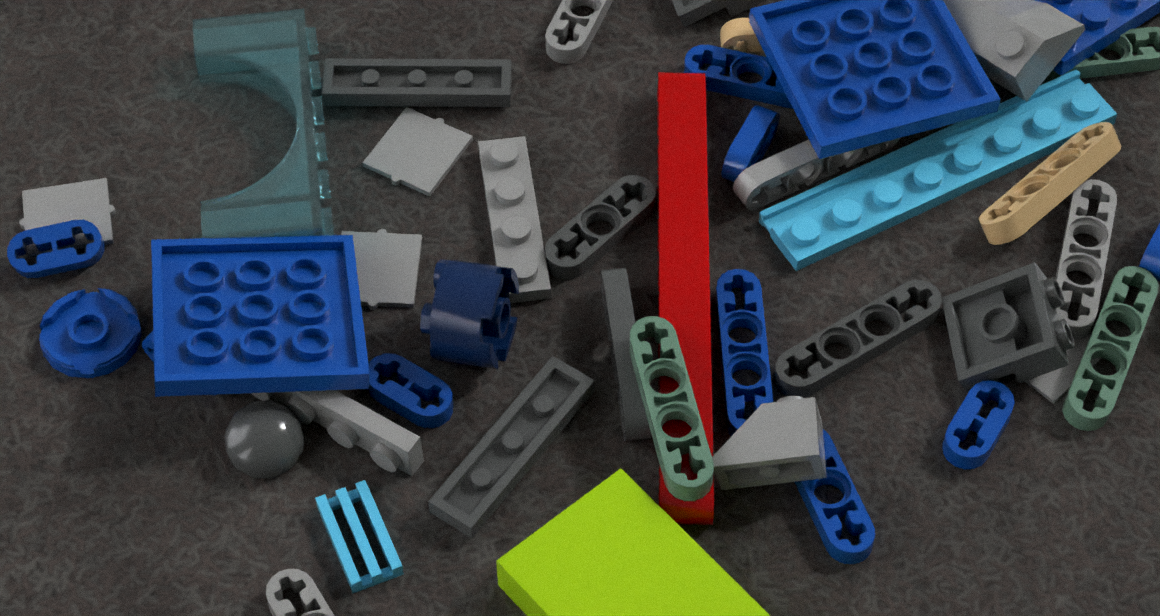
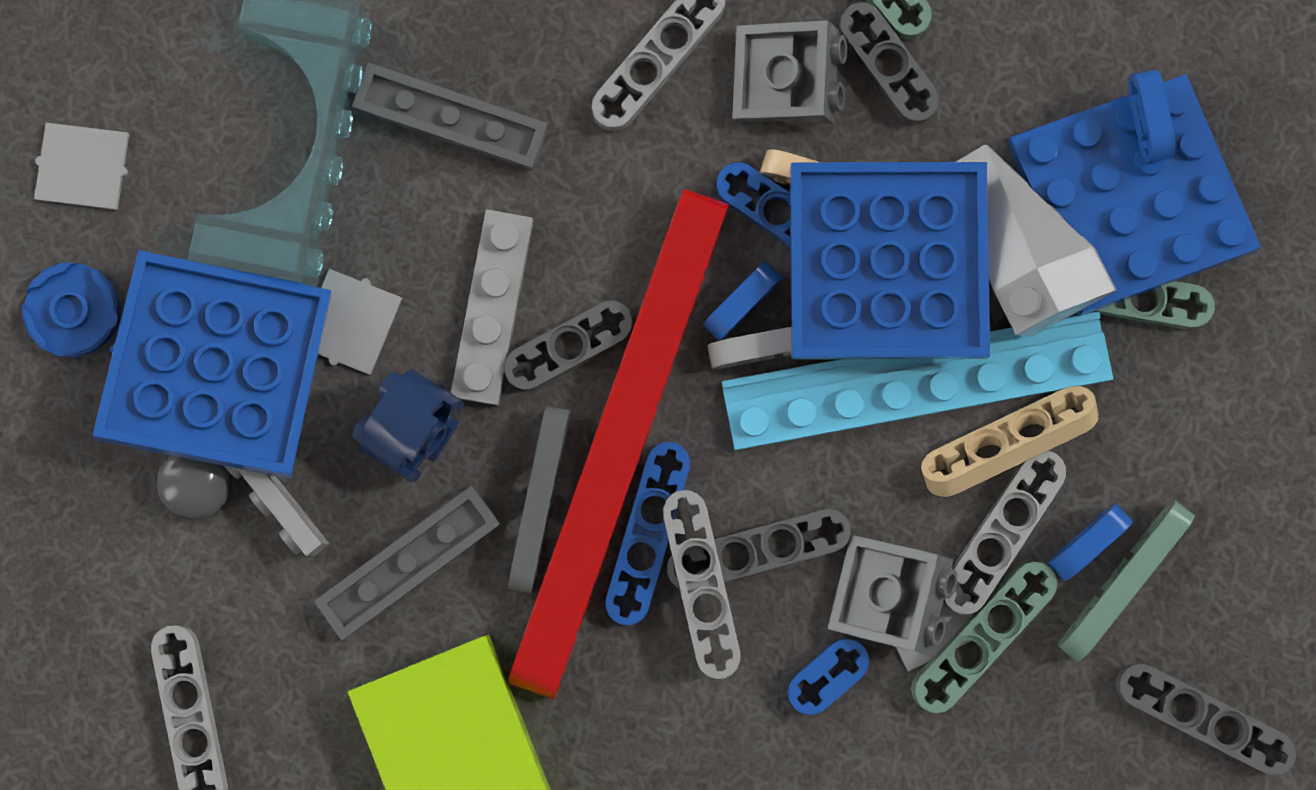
camera: 20 degrees right, 30 degrees up
blue beam [7,219,105,278] -> none
medium azure tile [315,480,404,593] -> none
light grey piece [362,107,473,196] -> none
blue beam [367,353,453,428] -> none
sand green beam [629,316,714,501] -> none
light grey slope [712,396,827,490] -> none
blue beam [795,429,875,564] -> none
none -> light grey beam [663,490,740,679]

